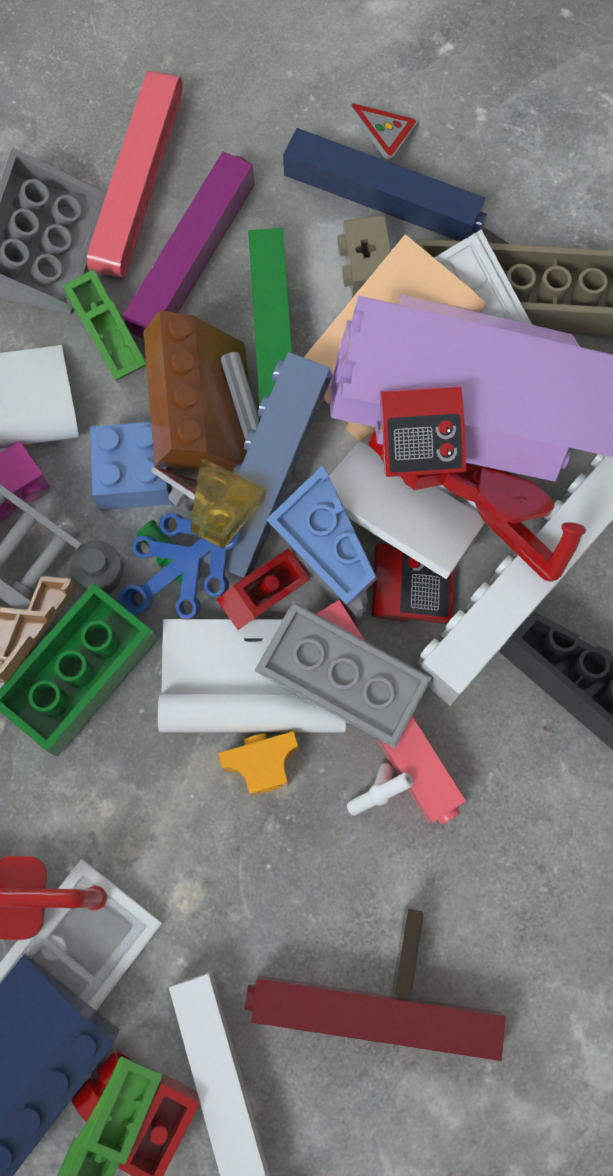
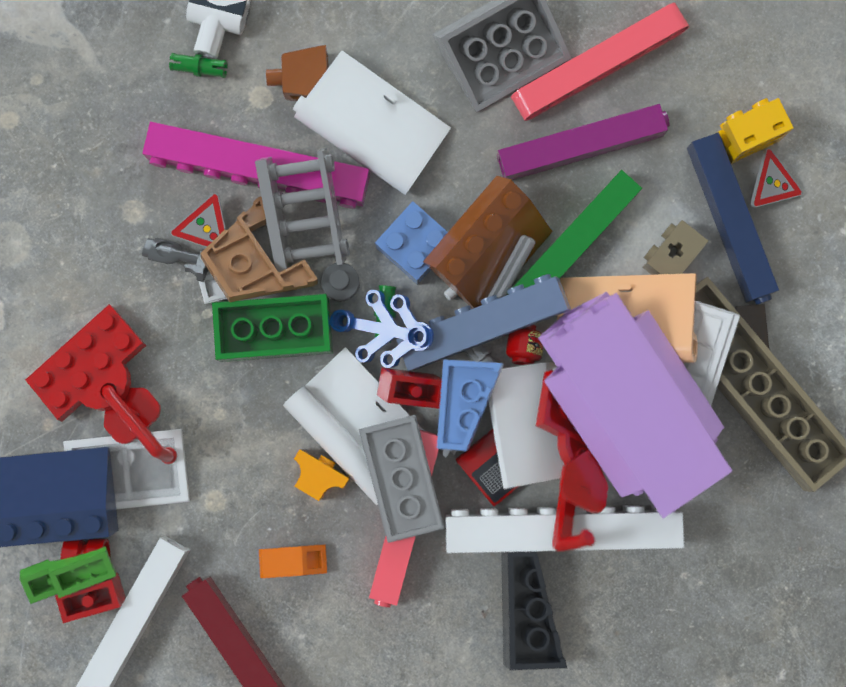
camera: 50 degrees right, 10 degrees up
bright green slope [62,269,146,381] -> none
light grey piece [151,466,223,514] -> none
clear yellow wing [191,458,266,549] -> none
white piece [347,763,413,816] -> none
slope [380,386,466,477] -> none
dark brown tile [392,908,424,997] -> none
none -> orange slope [259,544,327,578]
none -> red head [506,325,544,366]
none -> yellow piece [717,98,794,164]

